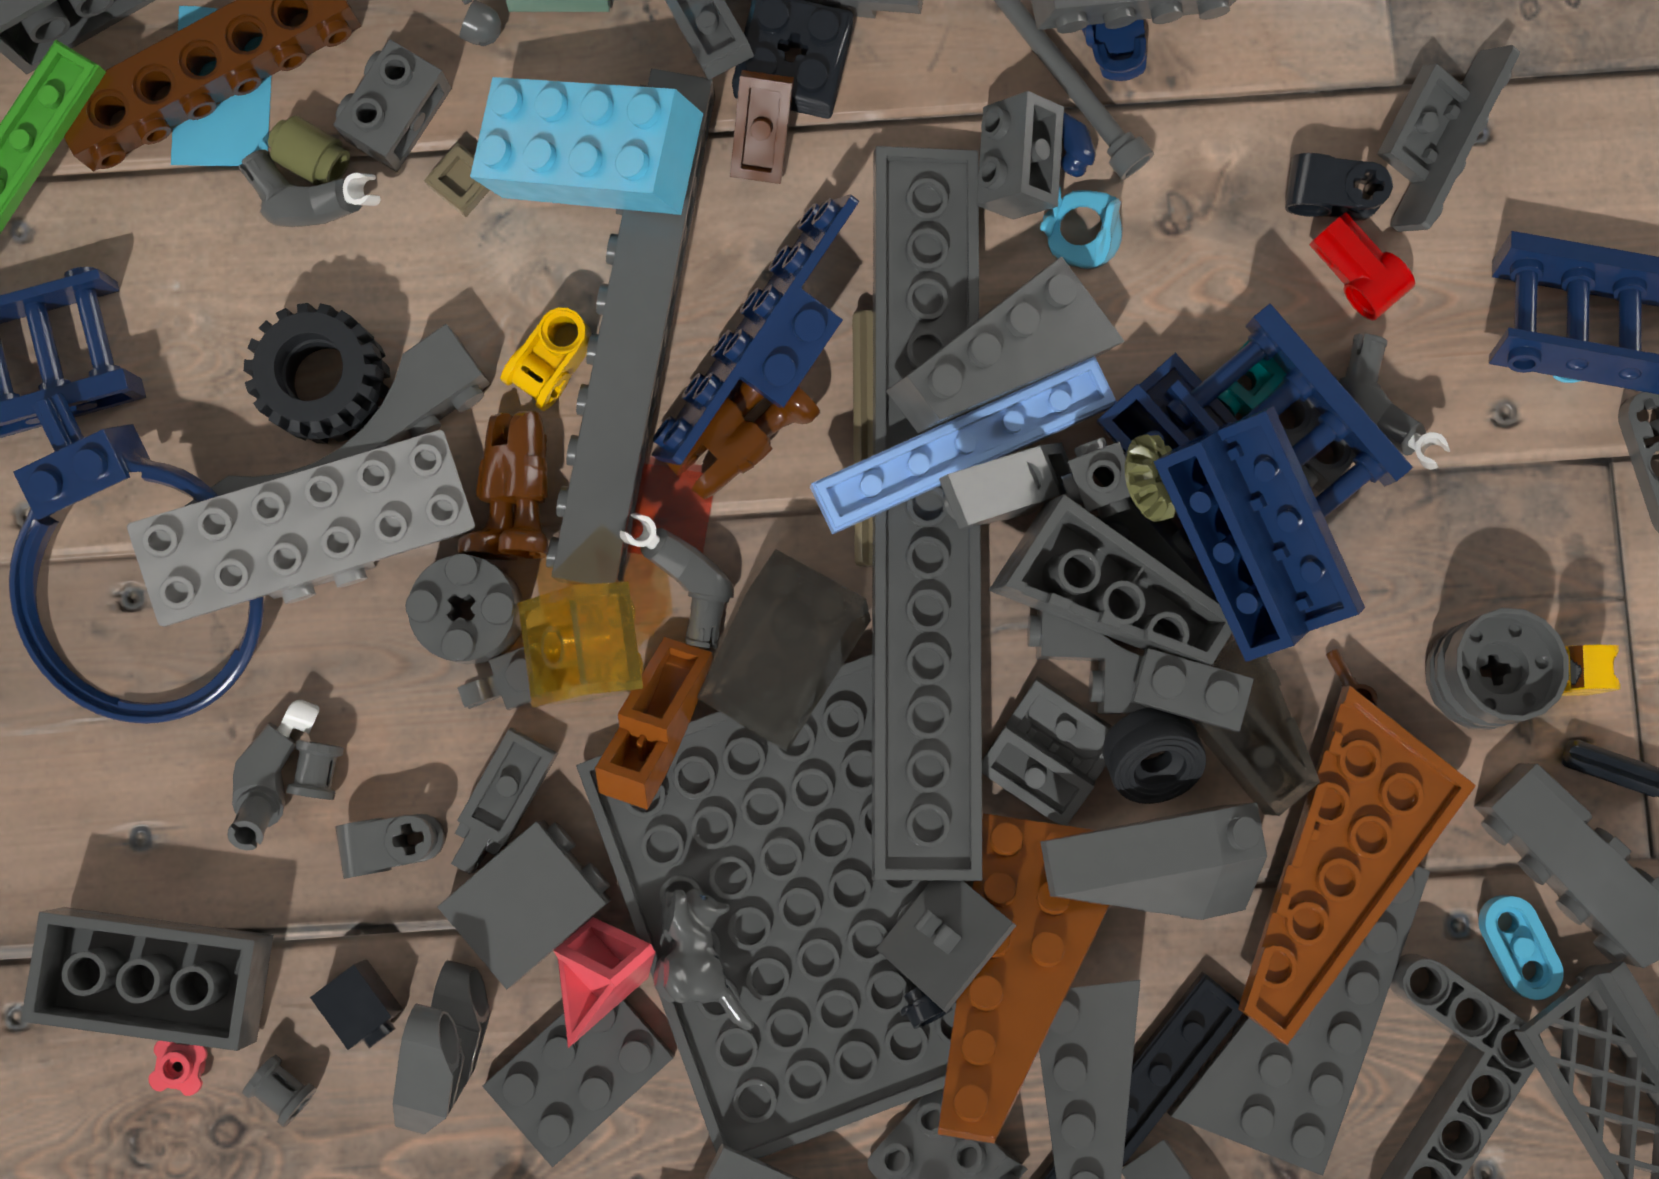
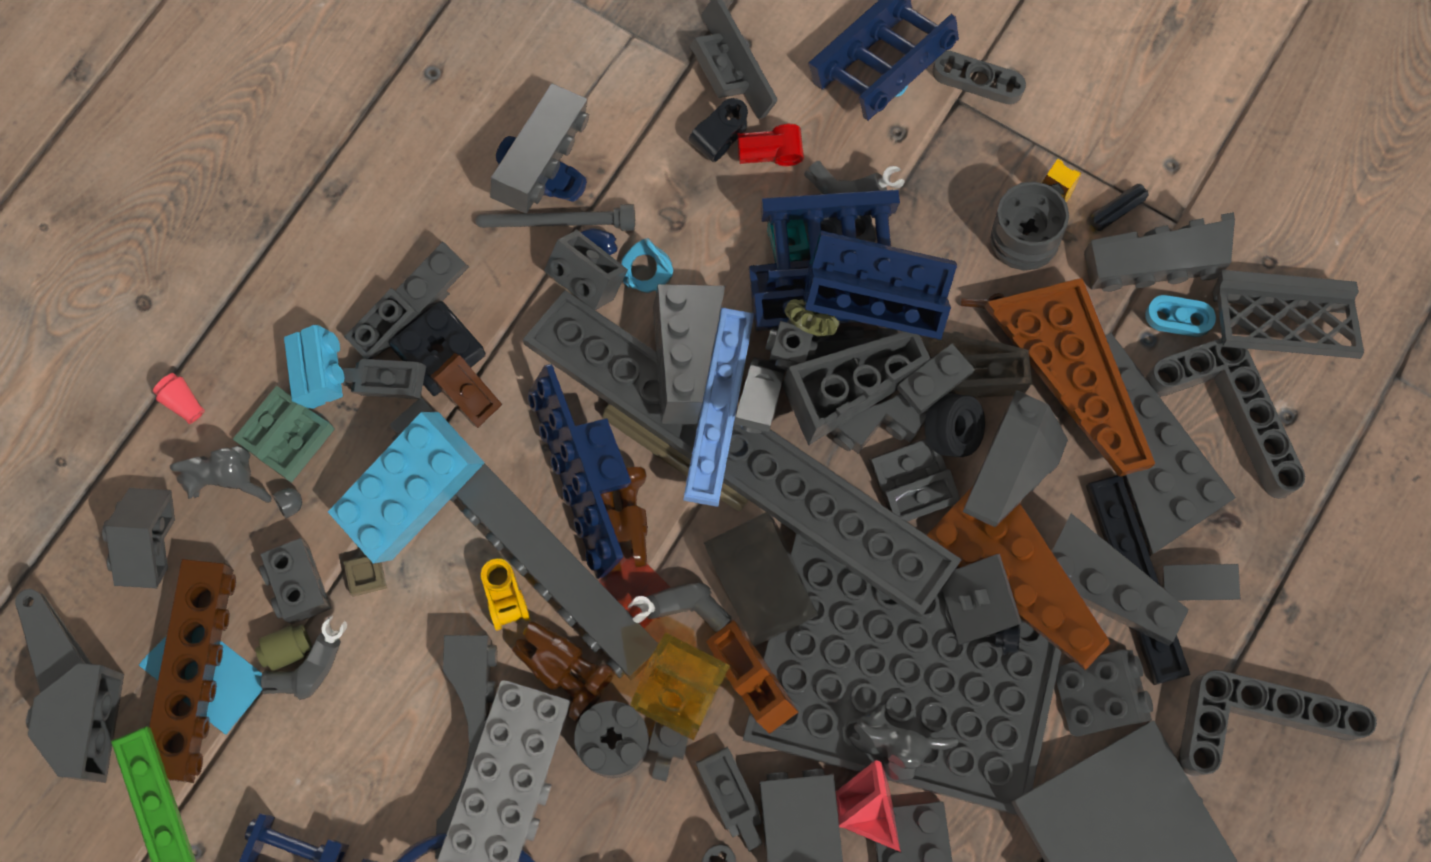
camera: 60 degrees left, 10 degrees down
black tyre [243,303,391,444] -> none

